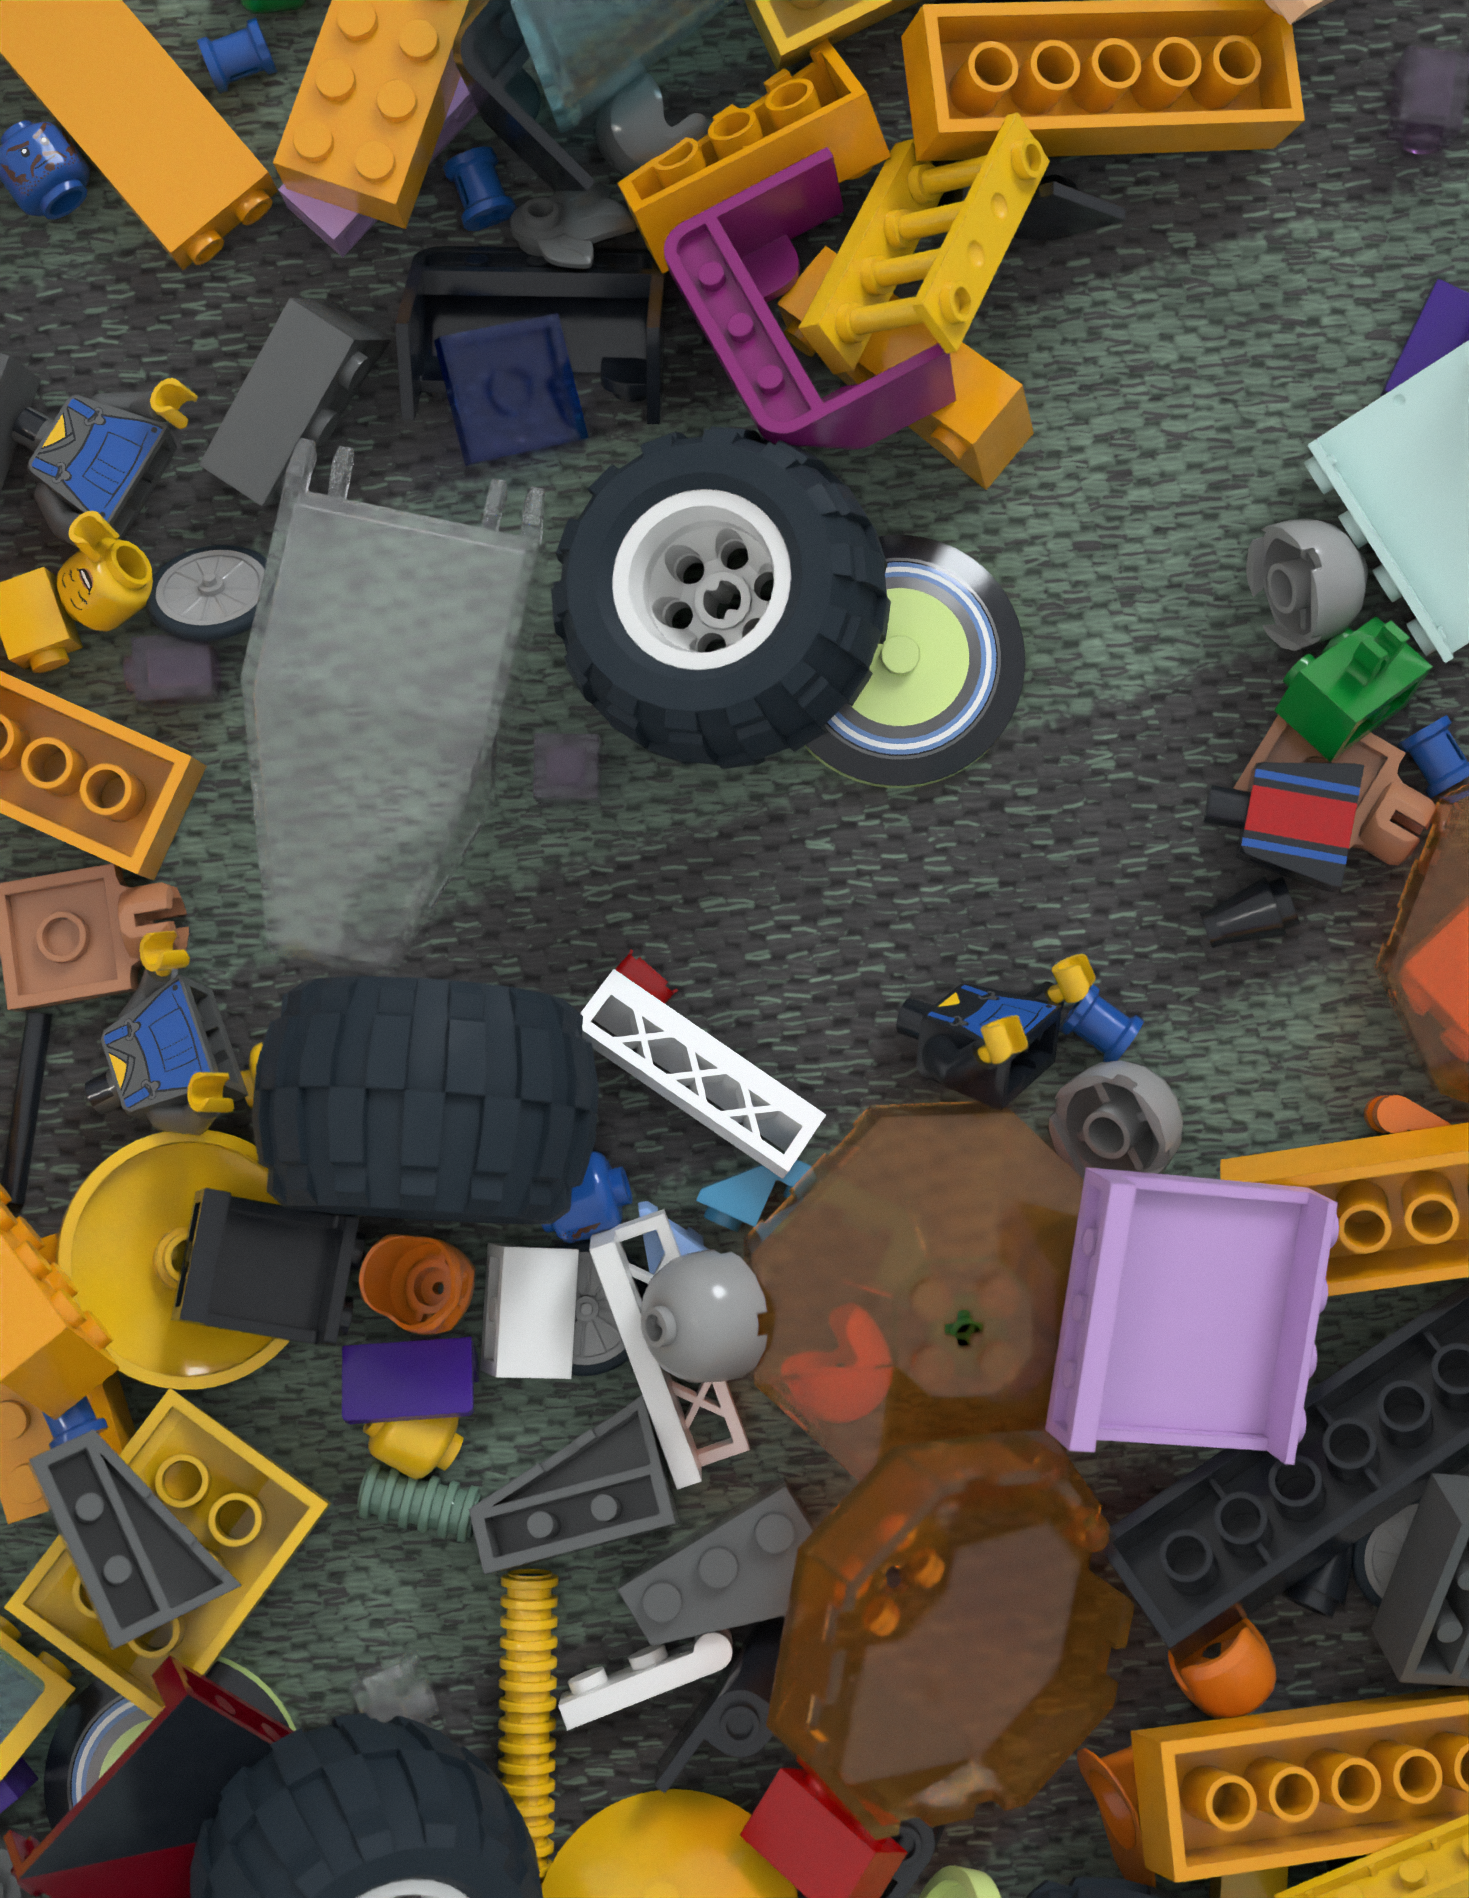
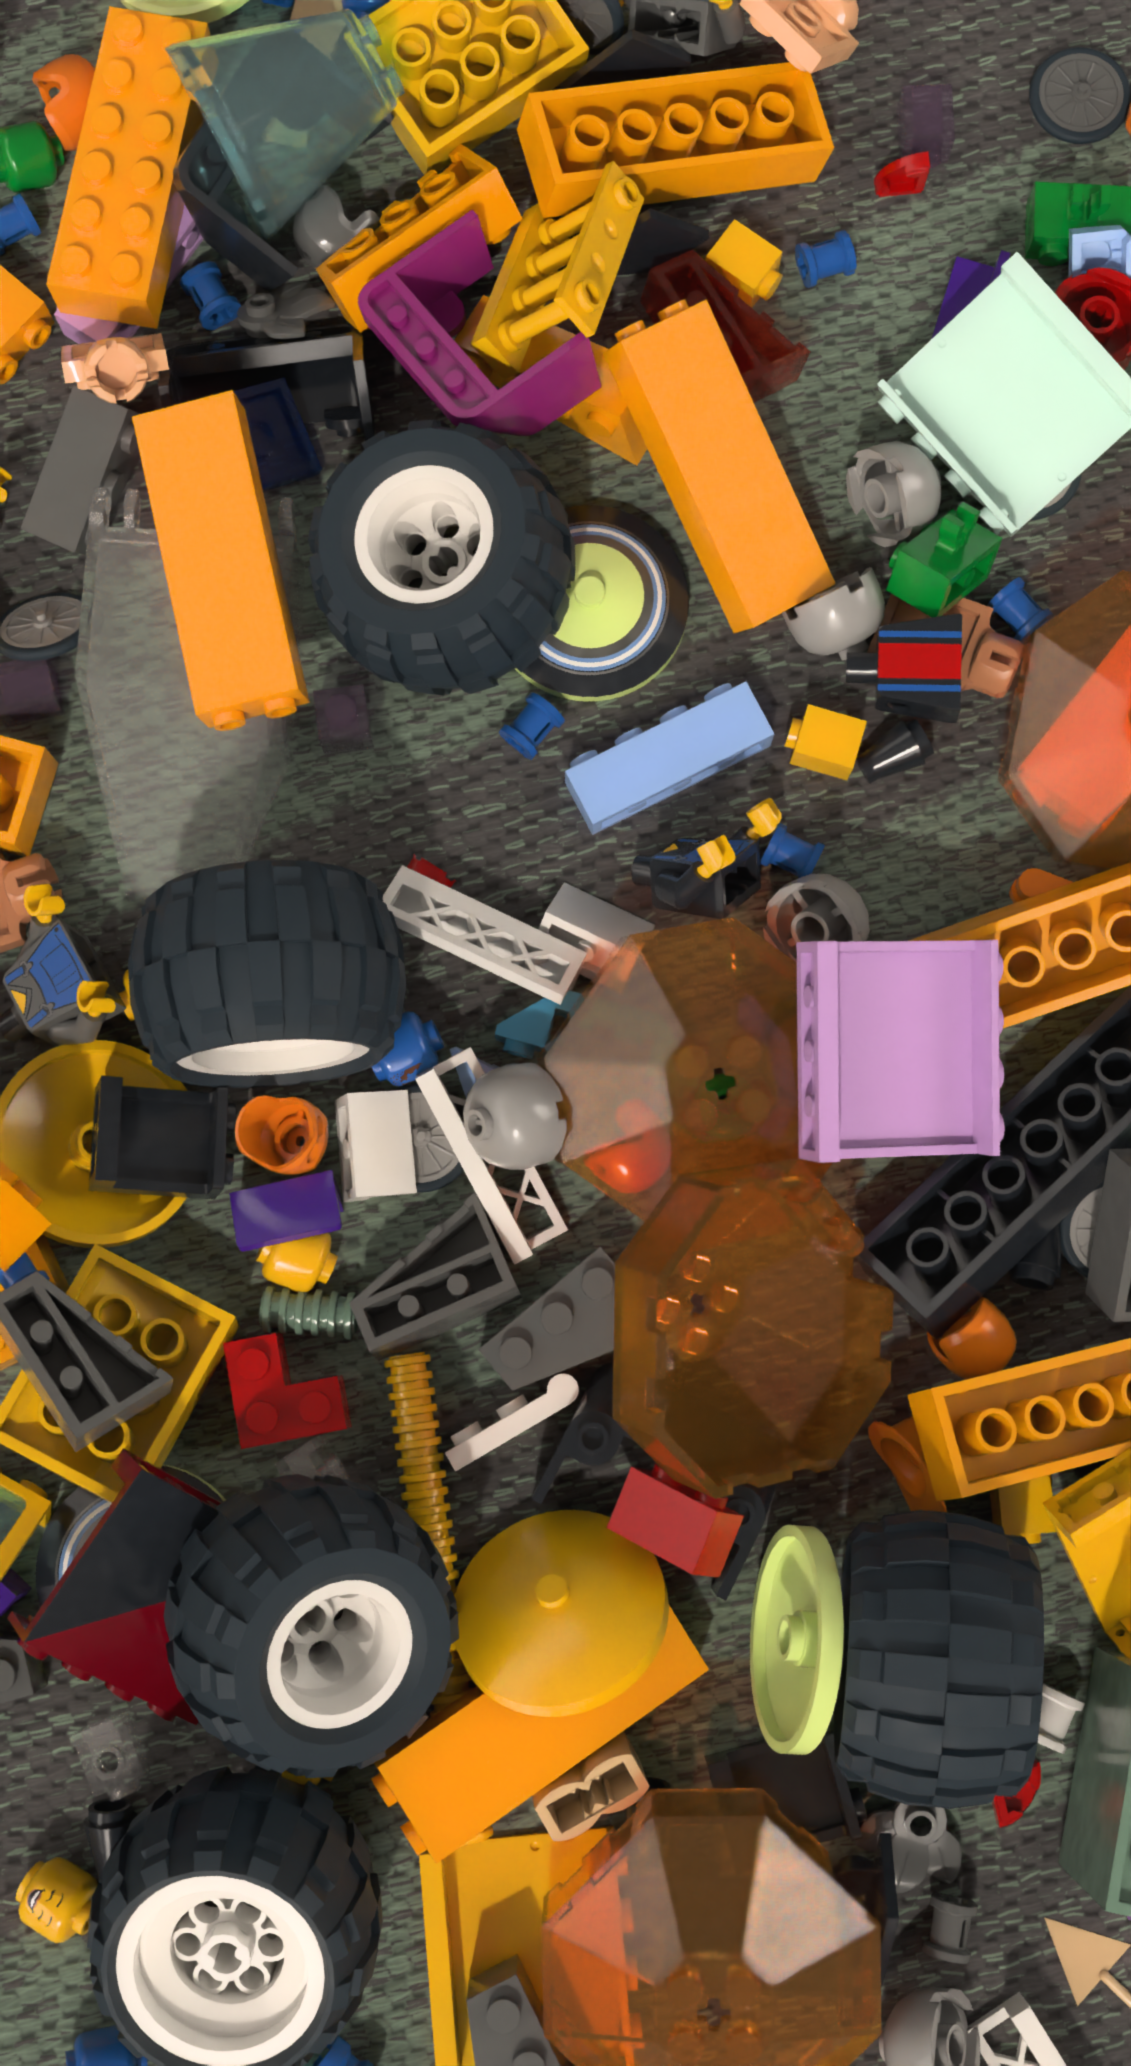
camera: 15 degrees left, 5 degrees down
none -> light nougat plate [61,333,169,404]
none -> light orange brick [132,390,310,731]
none -> red brick [223,1333,352,1449]
none -> blue bush [499,692,565,760]
none -> white panel [538,882,655,994]
none -> light blue brick [565,682,774,835]
none -> light orange brick [603,299,836,633]
none -> clear red wedge [640,250,811,403]
none -> yellow brick [703,219,783,310]
none -> light grey cylinder [782,567,885,661]
none -> yellow brick [784,704,867,780]
none -> blue bush [795,230,857,288]
none -> red tile [874,151,931,197]

